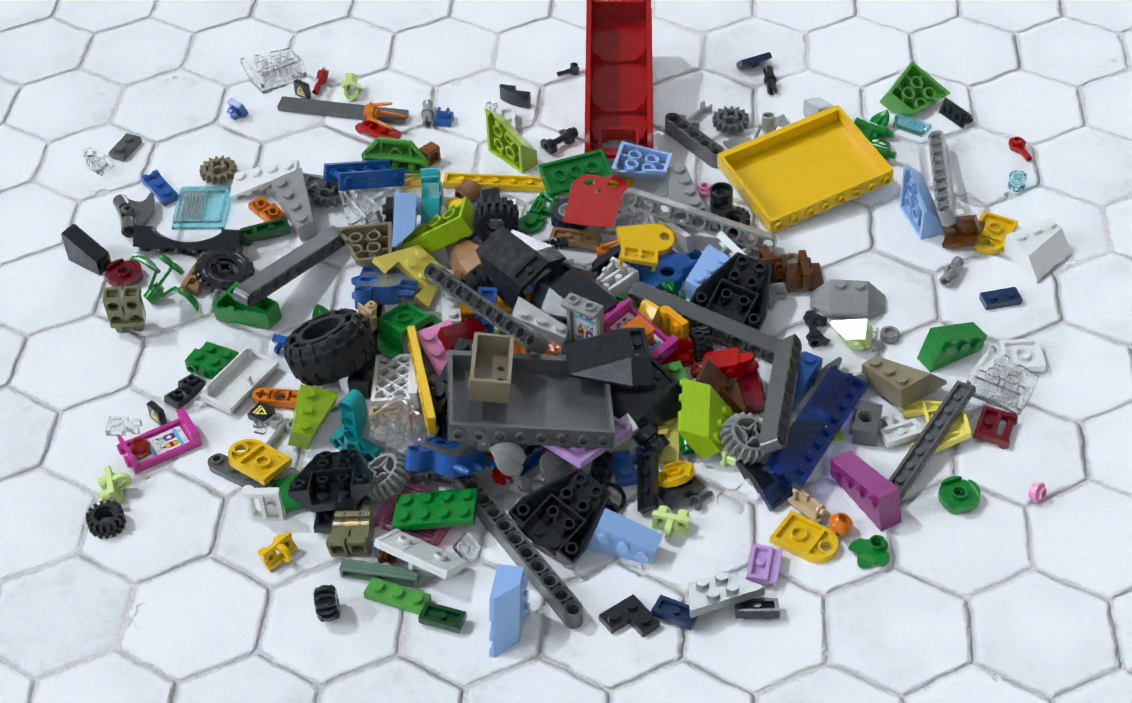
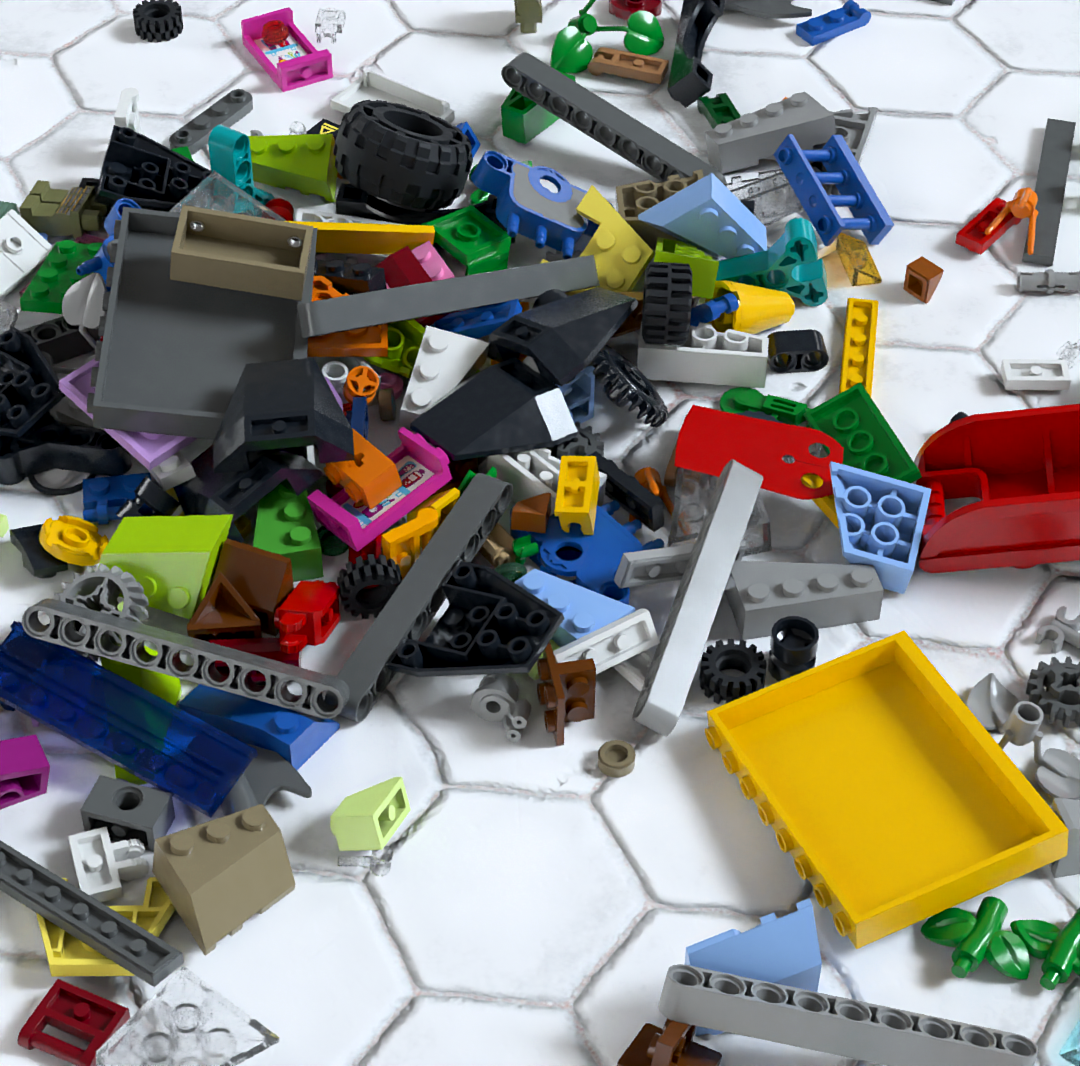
camera: 90 degrees right, 0 degrees up
yellowish green hips [97,465,131,504] -> none
black tile [146,400,167,426] -> none
black slope [164,374,206,410] -> none
clear light blue piece [171,186,232,230] -> none
green plate [184,341,239,379] -> none
black gear [194,248,255,295] -> none
dark tan gear [199,155,238,185] -> none
tile [226,98,249,120] -> none
yellow tile [228,439,292,486] -> none
white wing [230,159,300,202] -> none
yellow hips [257,531,298,572] -> none
tan hinge [358,301,377,334] -> none
bright green wedge [361,137,429,175] -> none
blue tile [434,107,454,127] -> none
medium nougat head [454,179,481,203] -> none
lime wedge [485,109,538,173] -> none
light grey panel [561,292,604,348] -> none
yellow tile [616,224,674,256] -> none
black plate [637,450,659,514] -> none
dark grey beam [665,113,724,168] -> none
dark grey hand [689,490,713,511] -> none
bright pink plate [696,182,712,198] -> none
reddish brown bracket [785,250,824,292] -> none
black piece [803,310,831,348] -> none
light grey wedge [810,279,886,318] -> none
light grey tile [880,326,900,344] -> none
green wedge [917,322,987,373] -> none
light grey pin [939,256,964,287] -> none
none -> dark orange slope [511,492,551,534]

